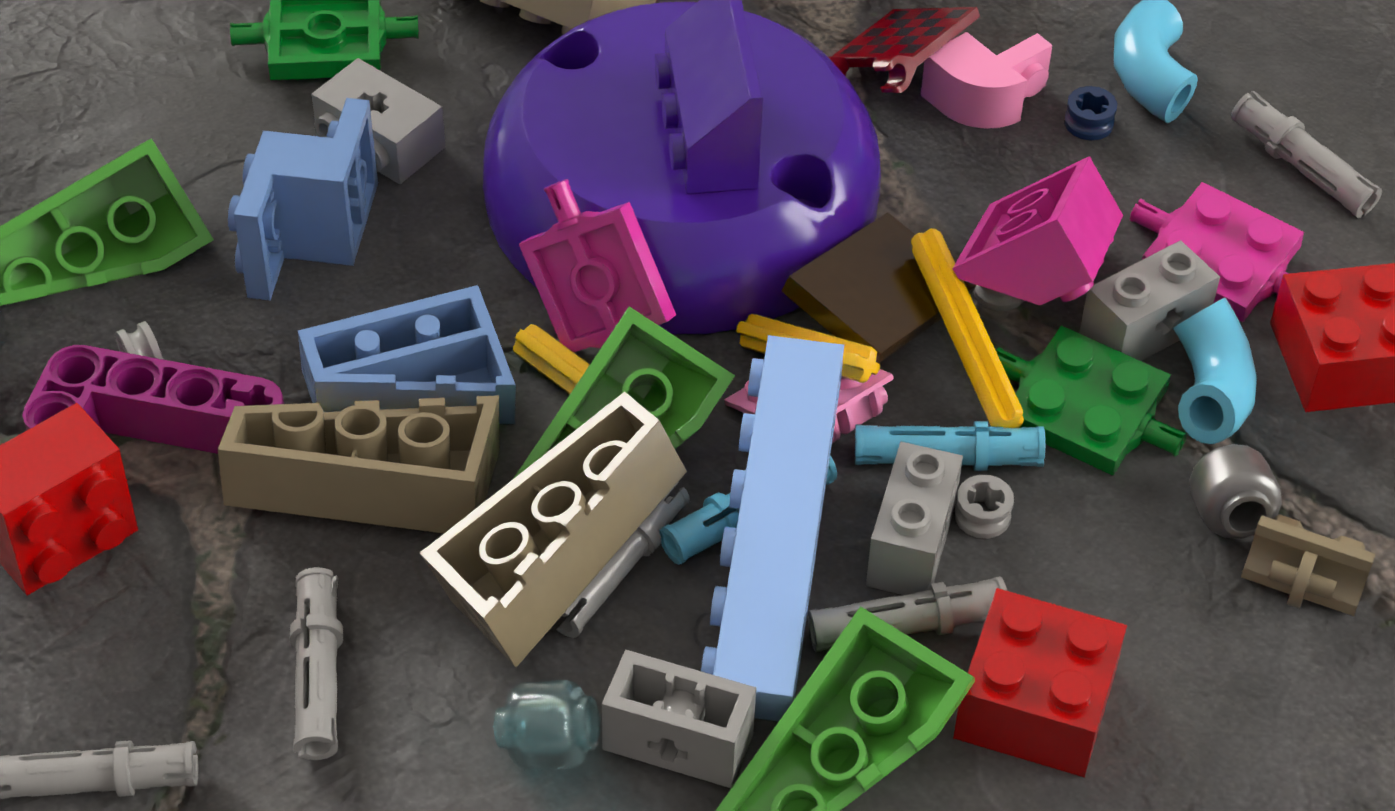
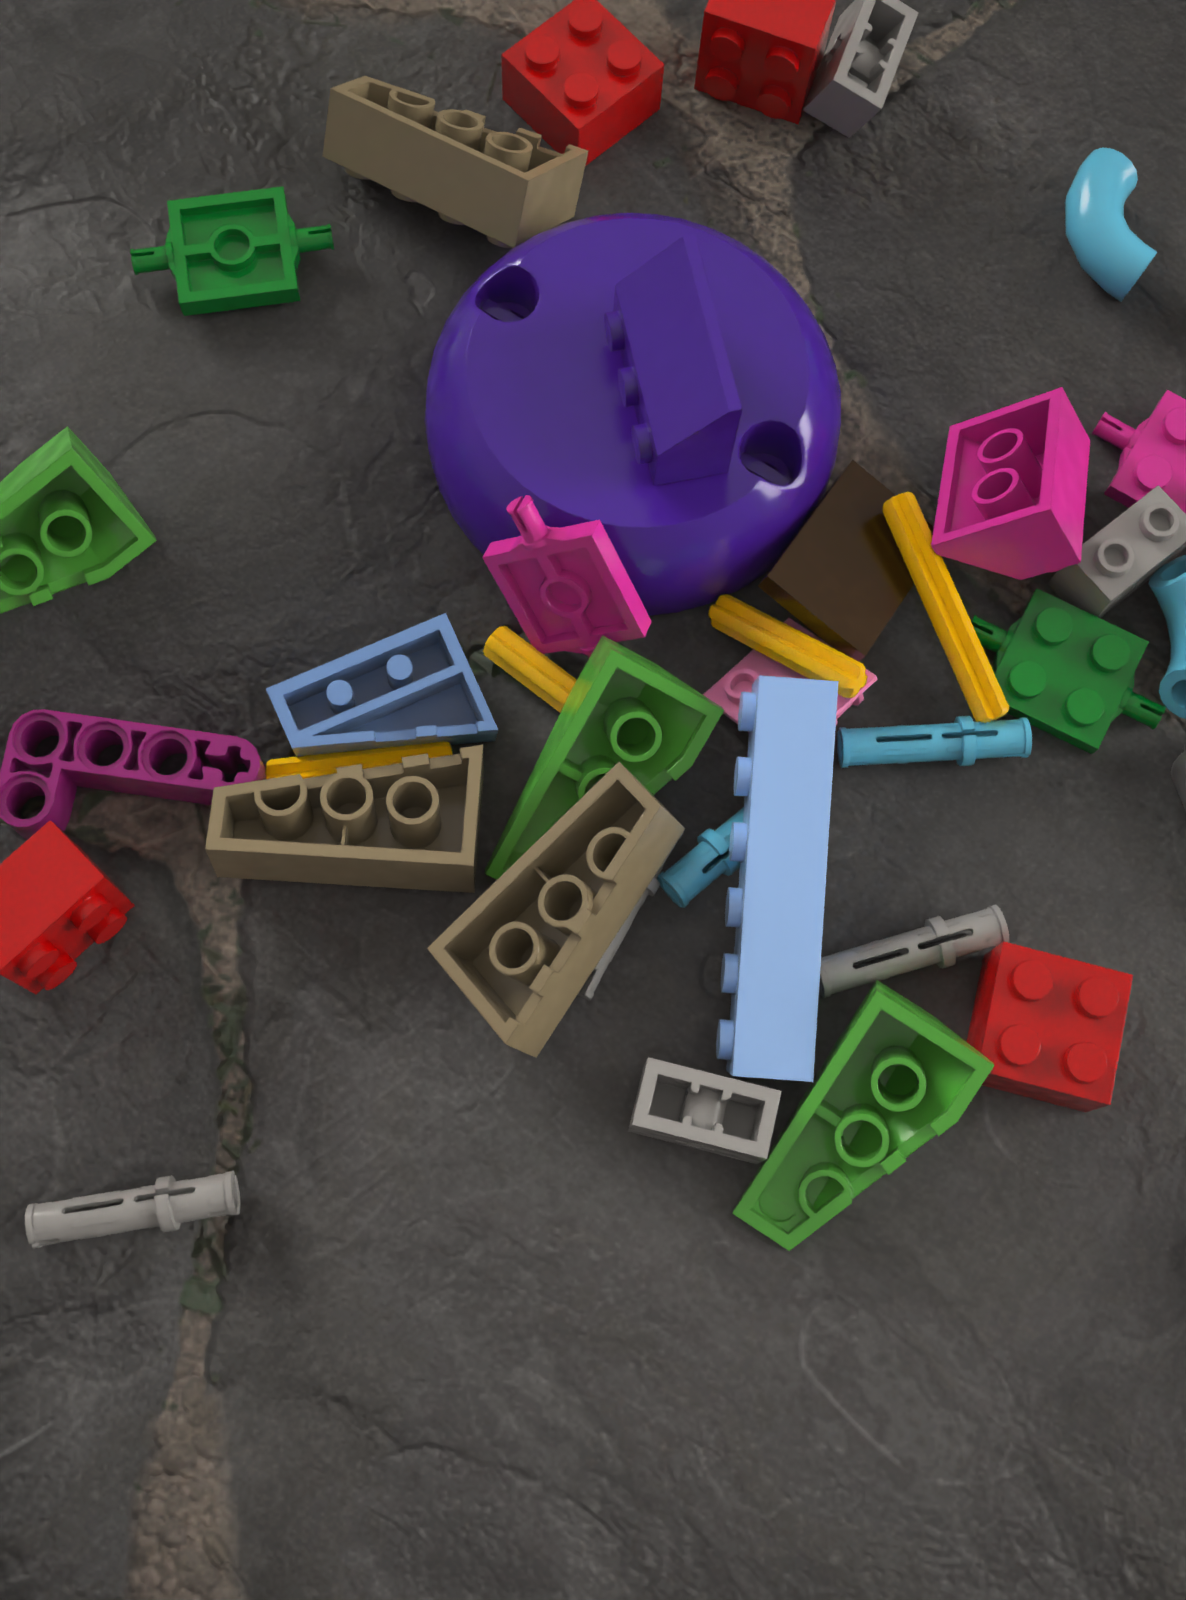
camera: 10 degrees left, 25 degrees up
light grey bush [115,321,163,359] -> none
medium blue bracket [228,98,378,300] -> none
light grey pin [290,567,343,760] -> none
light grey brick [312,58,445,184] -> none
clear light blue head [494,680,600,771] -> none
dark red flag [827,7,980,93] -> none
light grey brick [866,441,963,595] -> none
bright pink brick [921,32,1052,129] -> none
light grey bush [955,475,1014,539] -> none
dark blue bush [1064,86,1117,141] -> none

